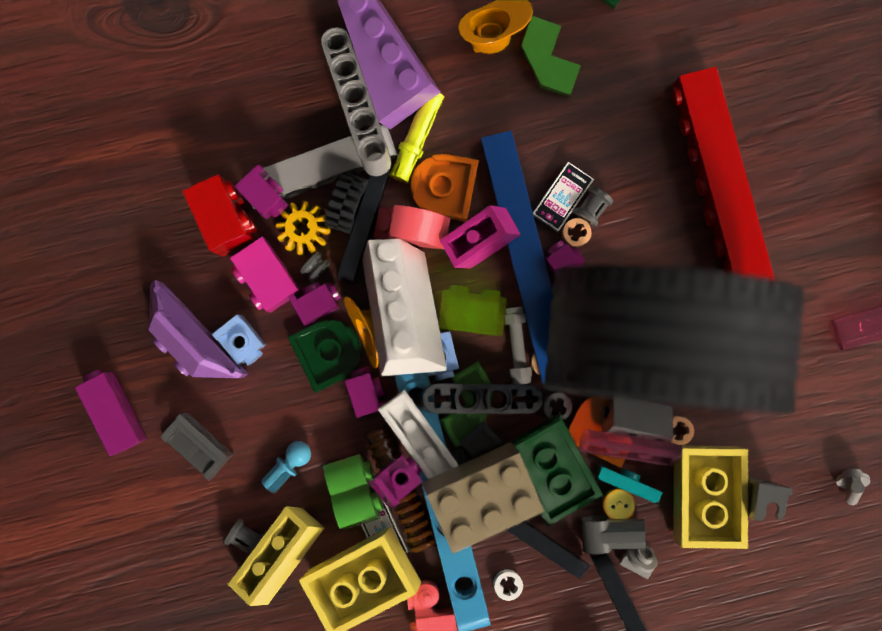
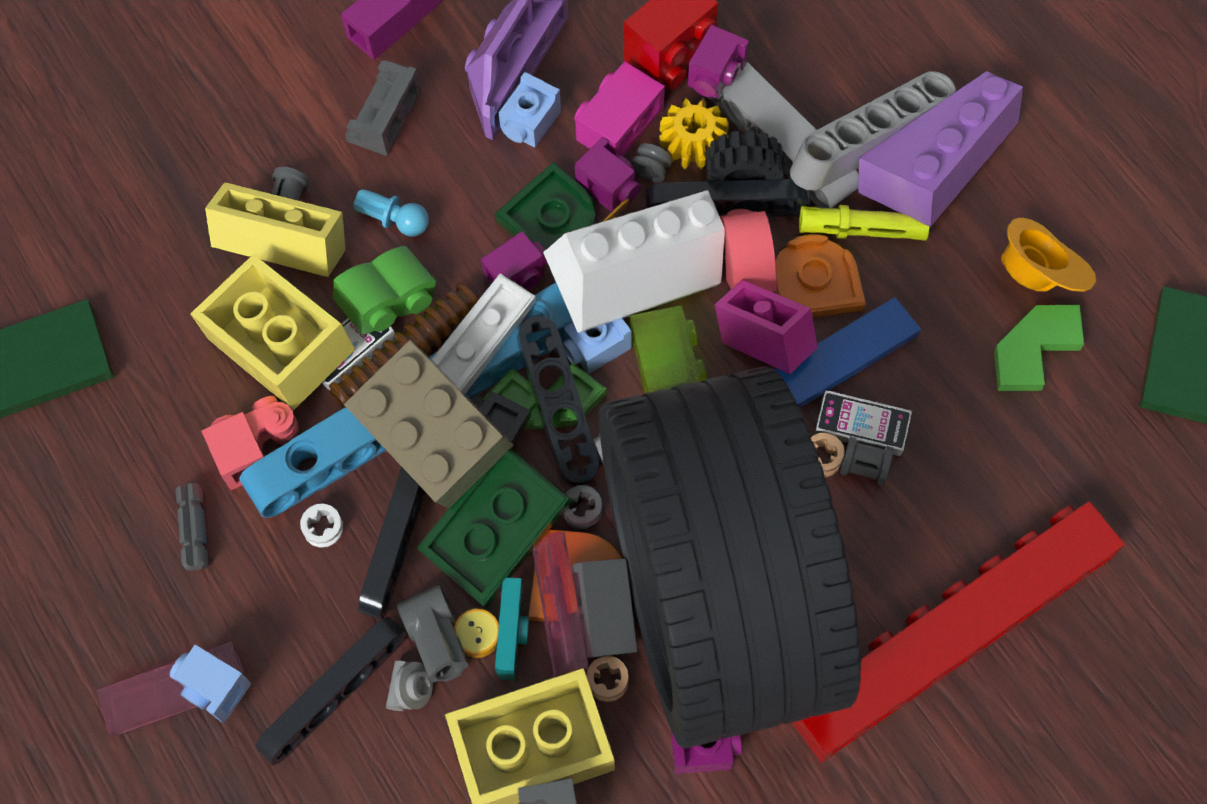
camera: 70 degrees right, 20 degrees down
magenta brick [367,455,423,507] -> none

